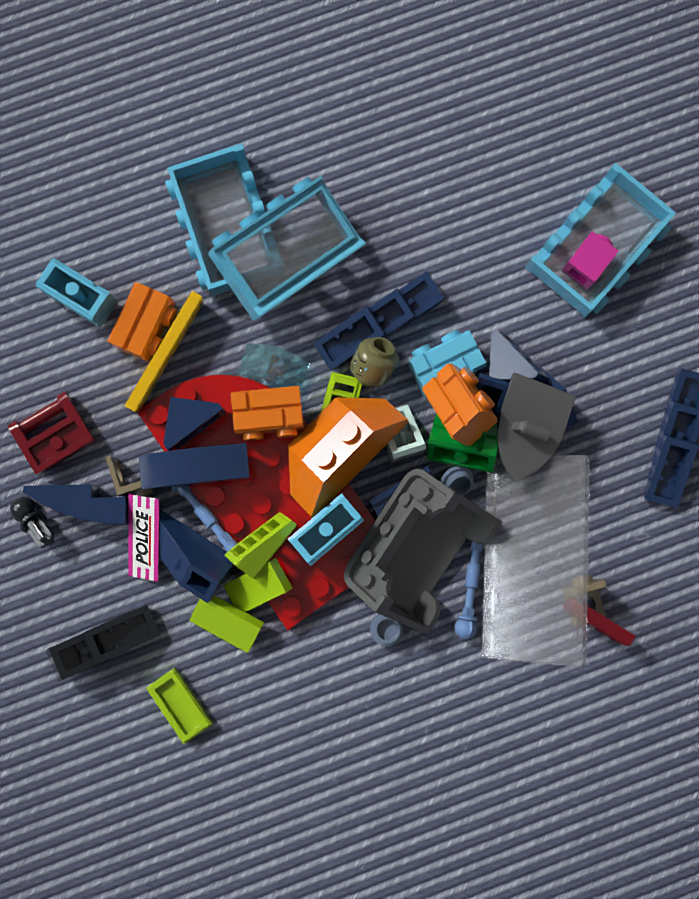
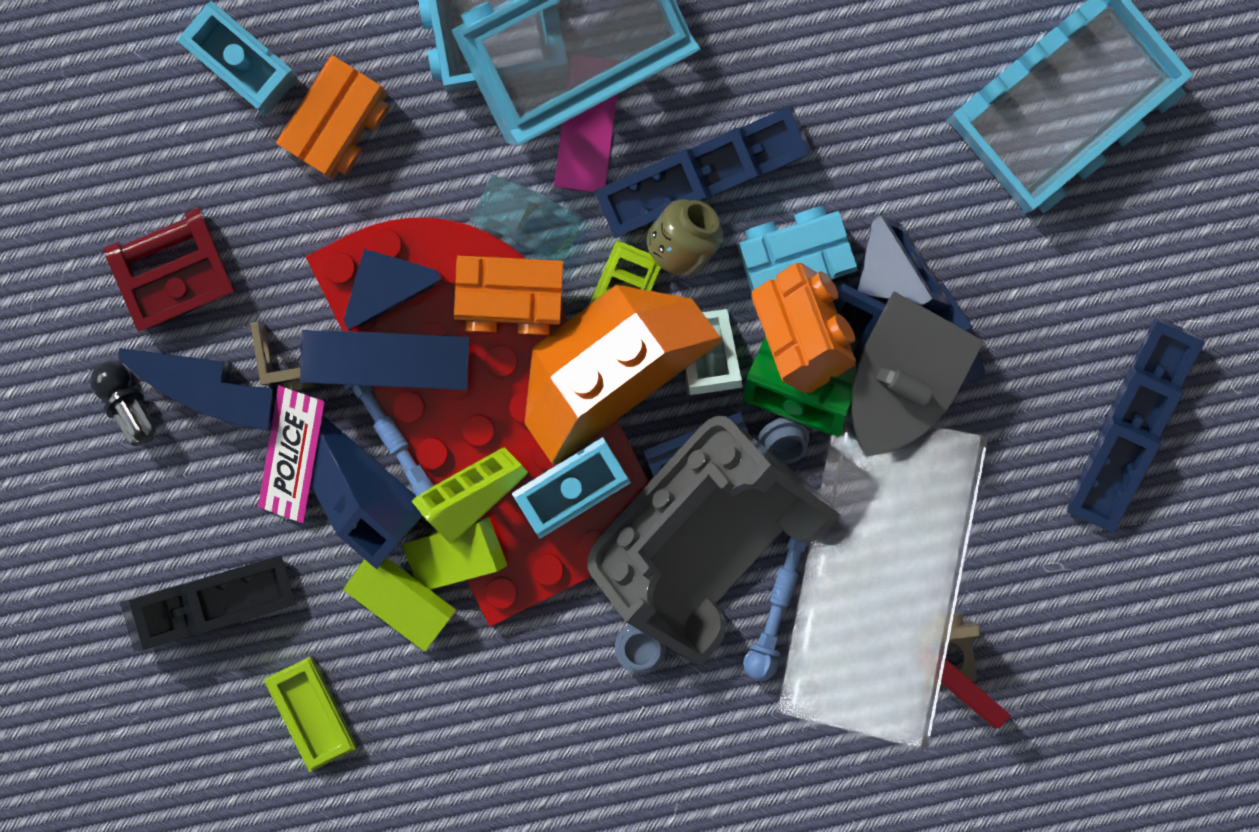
camera: 15 degrees right, 5 degrees up
yellow tile [124,291,203,413] -> none
dark pink brick [561,231,619,290] -> none
none -> dark pink sticker [554,54,621,192]

